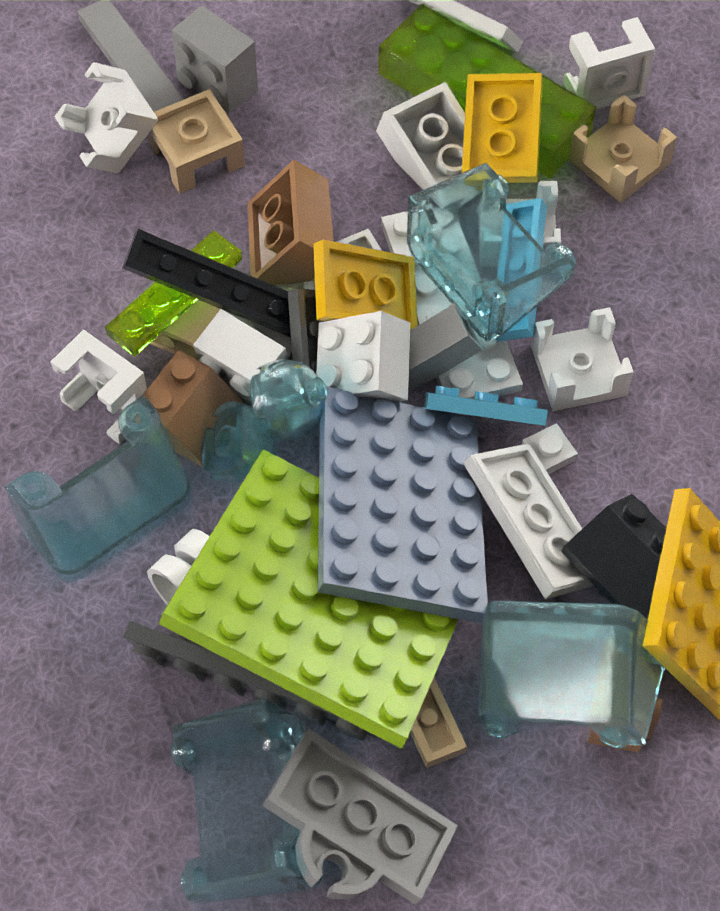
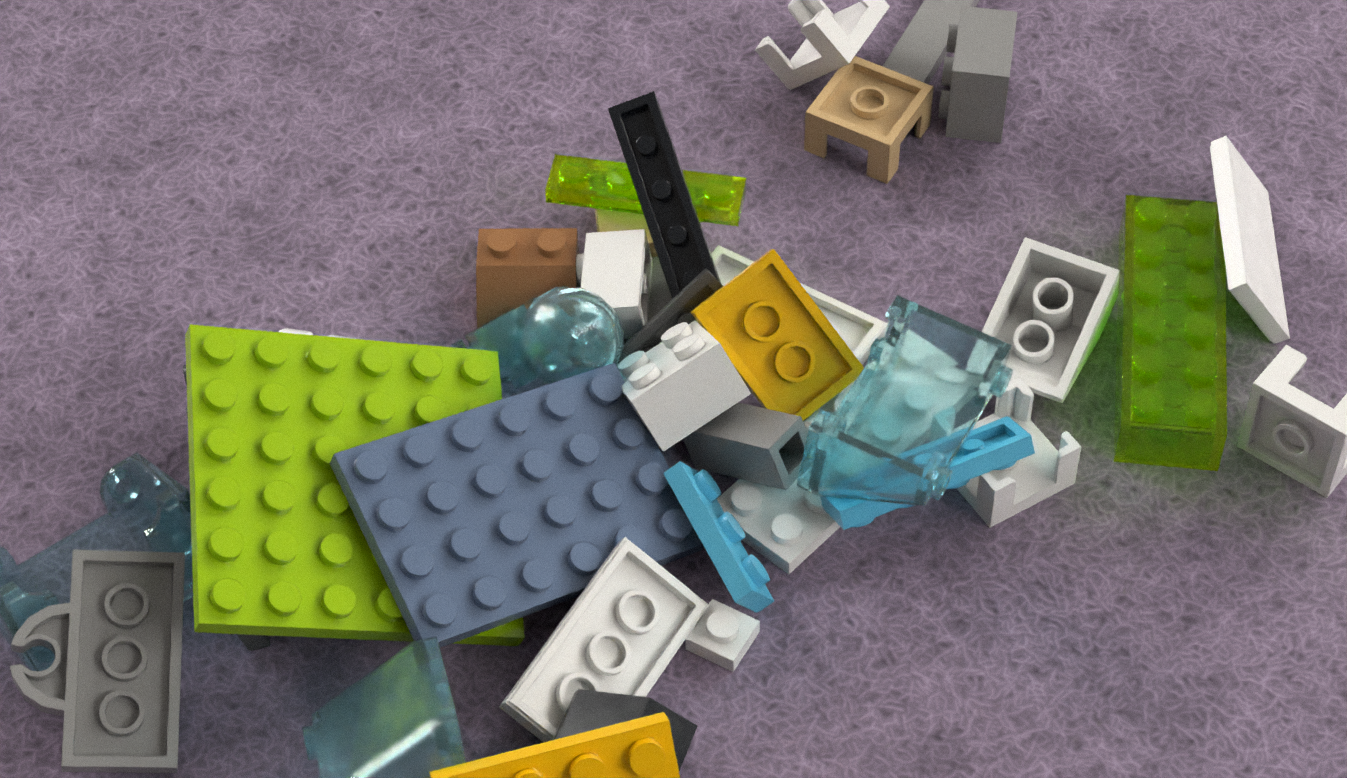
camera: 60 degrees right, 10 degrees down
clear light blue windscreen [5,395,192,582] -> none
white panel [50,329,147,444] -> none
medium nougat slope [247,160,334,285] -> none
tan plate [410,677,467,769] -> none
yellow plate [461,73,543,183] -> none
white panel [531,307,634,411] -> none
tan panel [568,95,677,203] -> none

